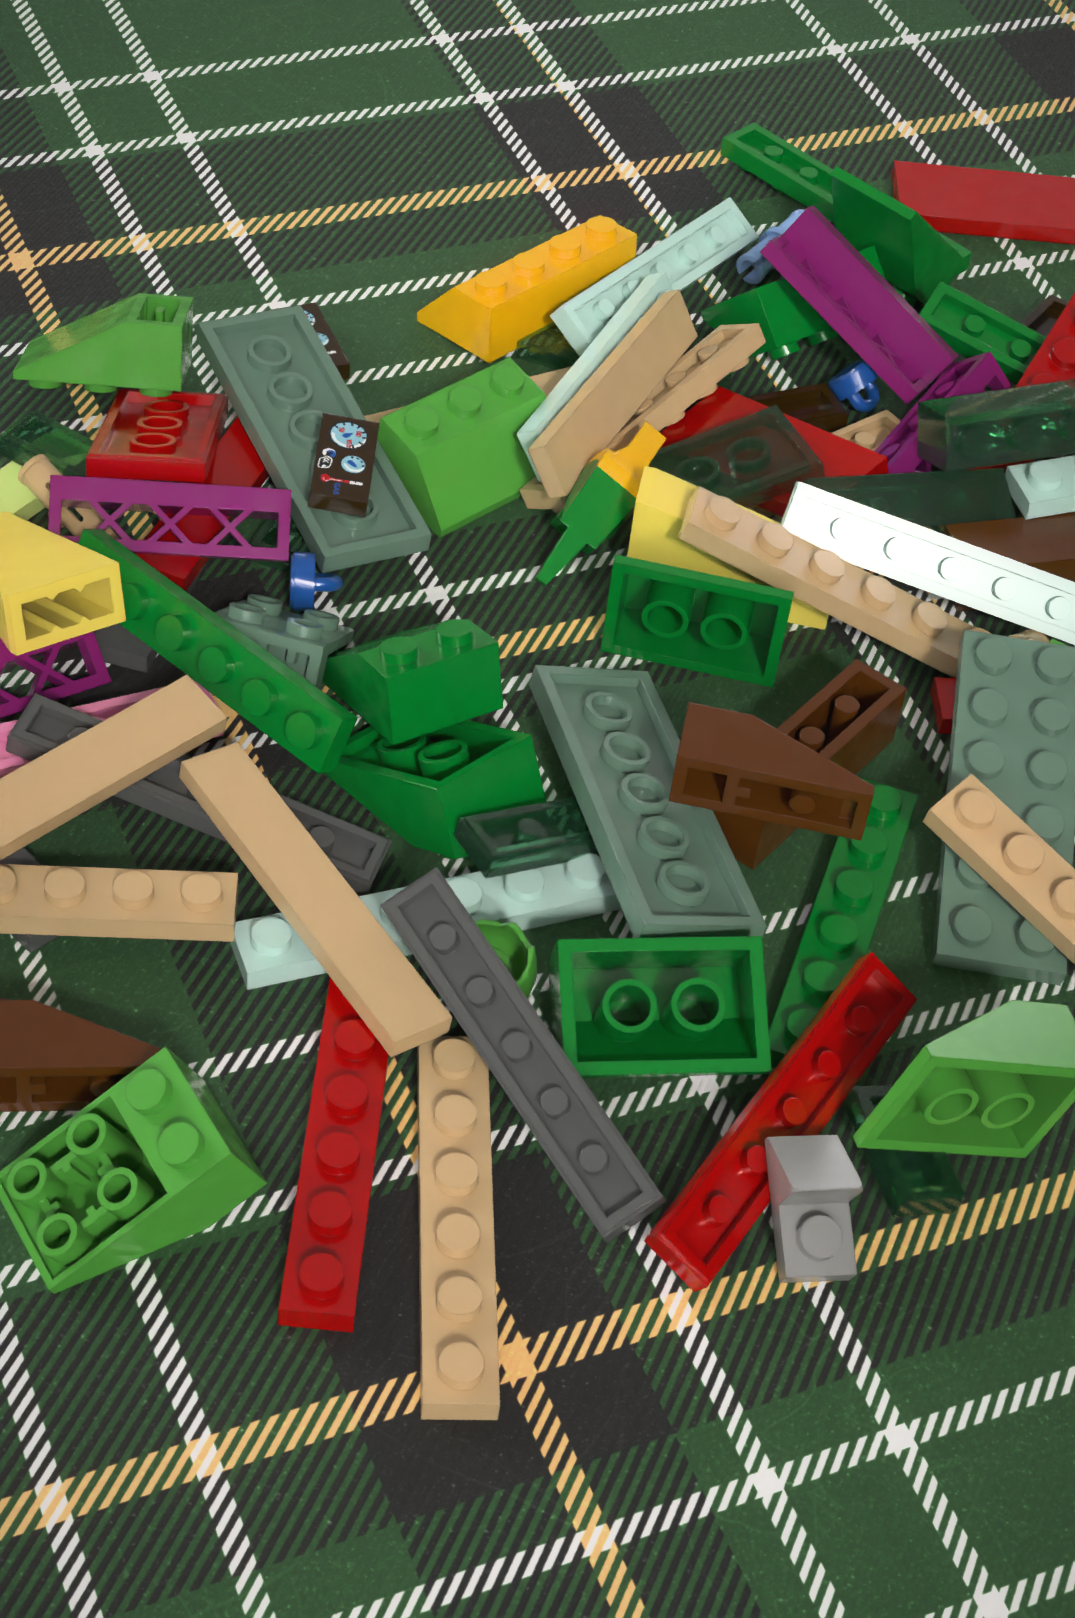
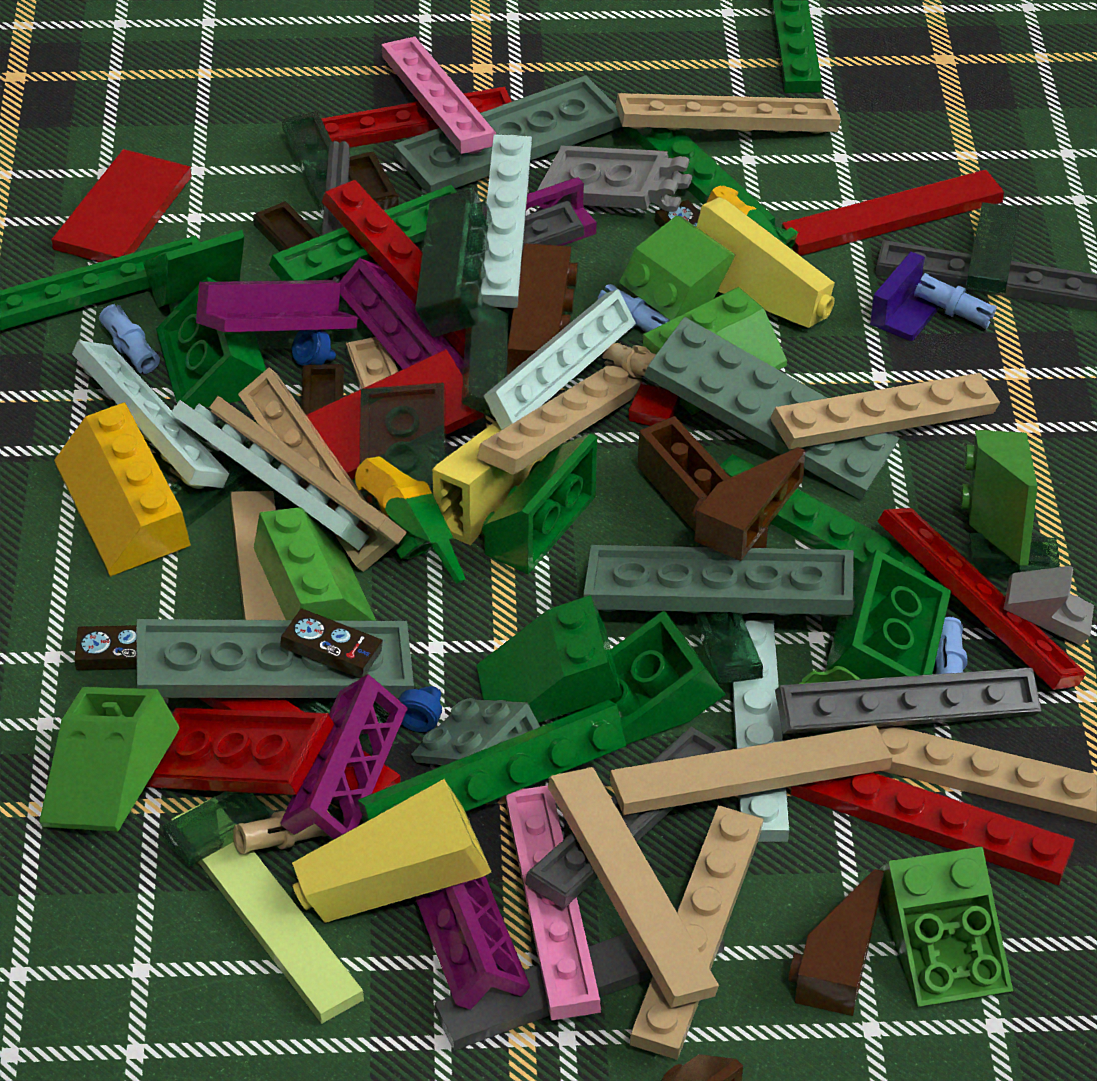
camera: 65 degrees left, 0 degrees up
none -> light blue pin [934,617,967,674]

